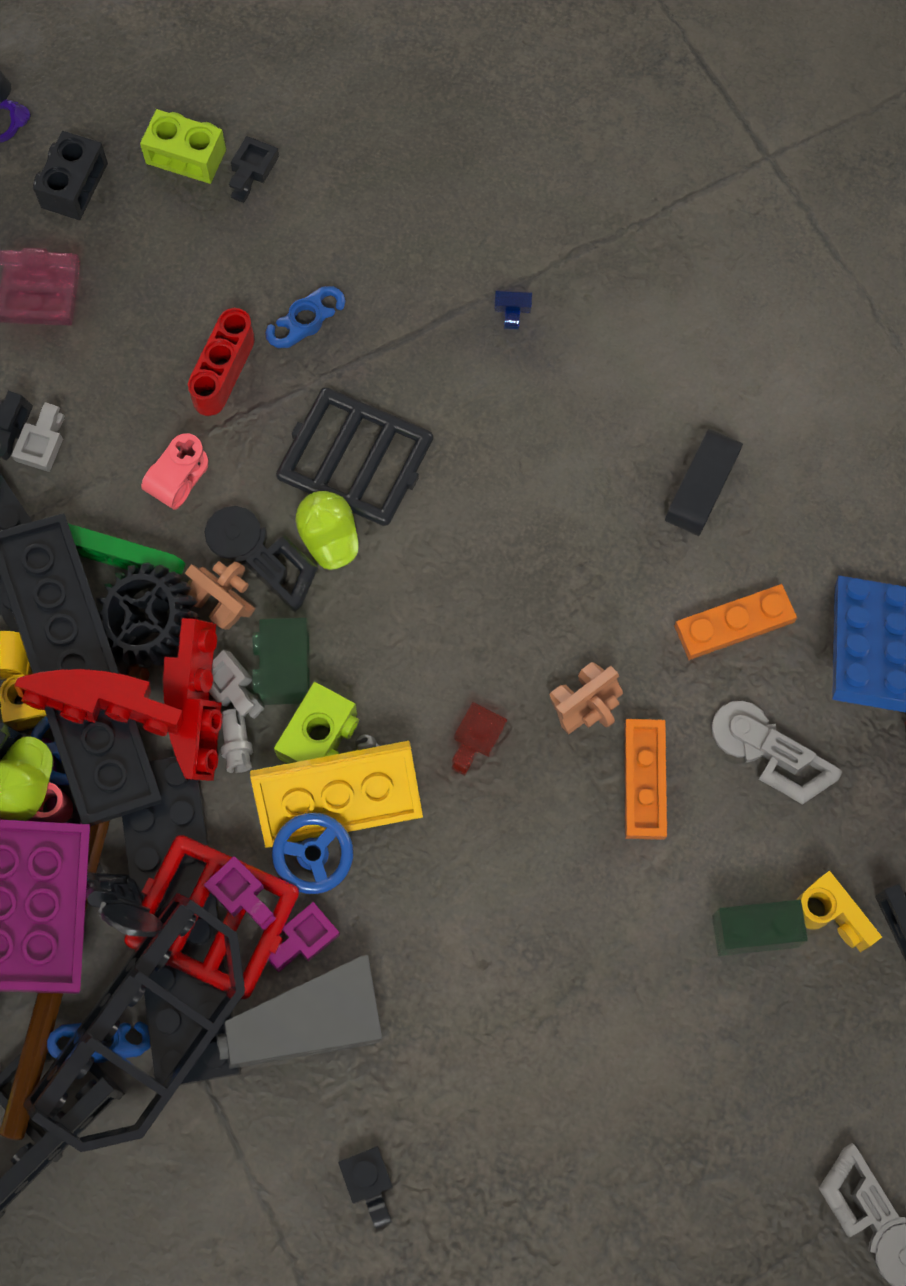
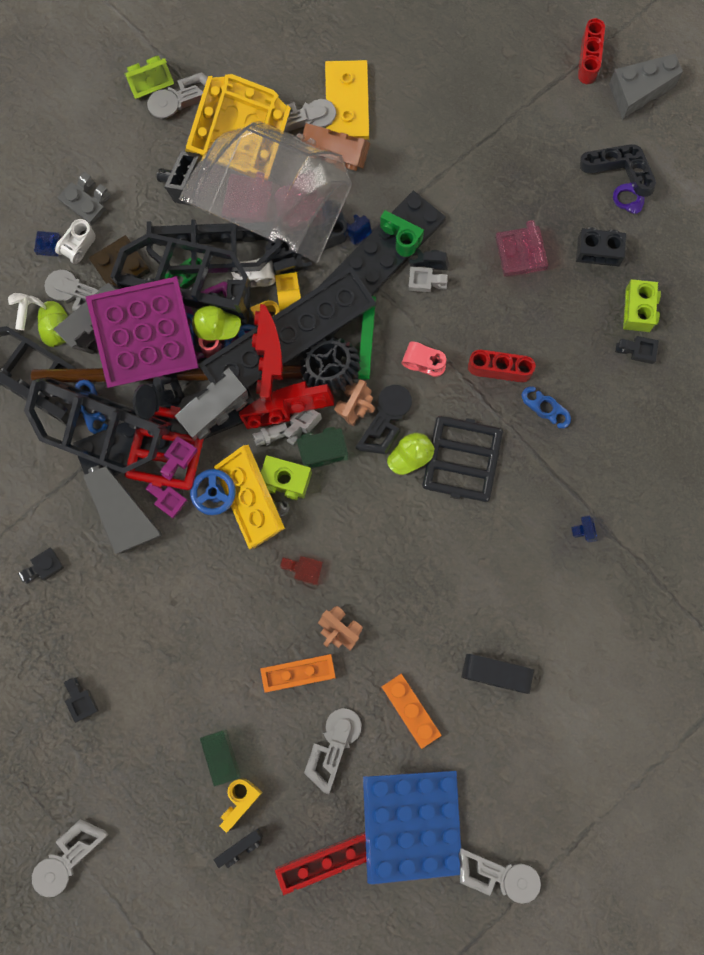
camera: 80 degrees right, 5 degrees up
none -> black plate [63,677,99,723]
none -> wedge [175,368,249,441]

